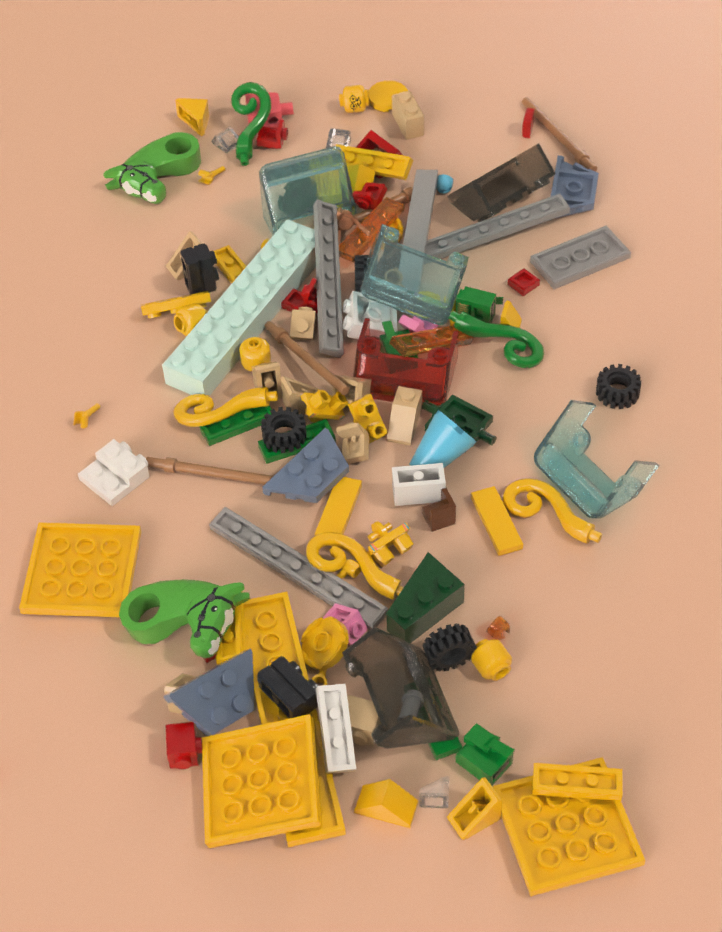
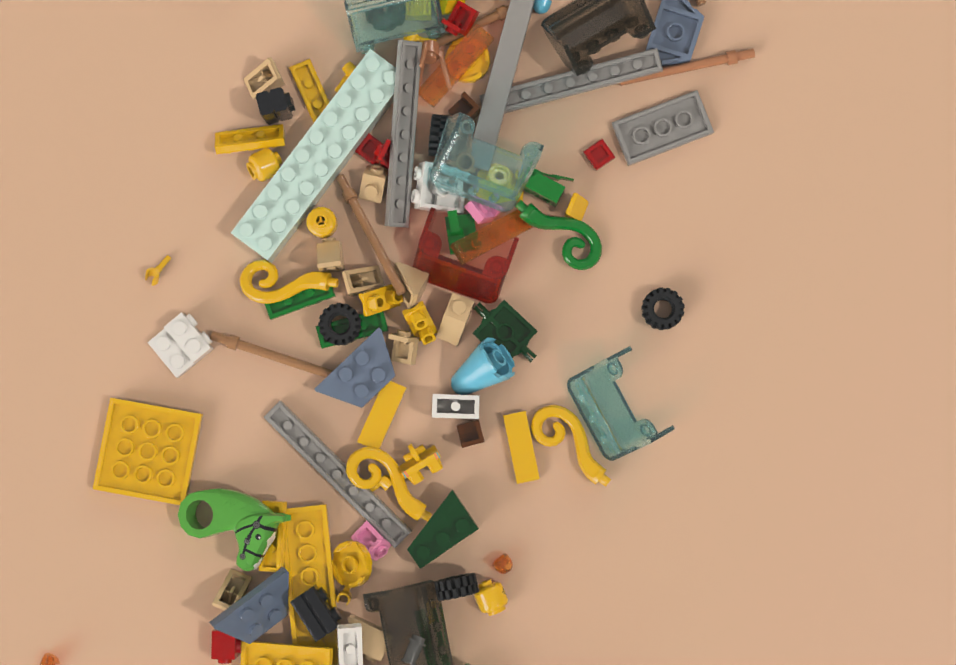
camera: 10 degrees right, 35 degrees up
none -> nougat bar [620,49,755,86]

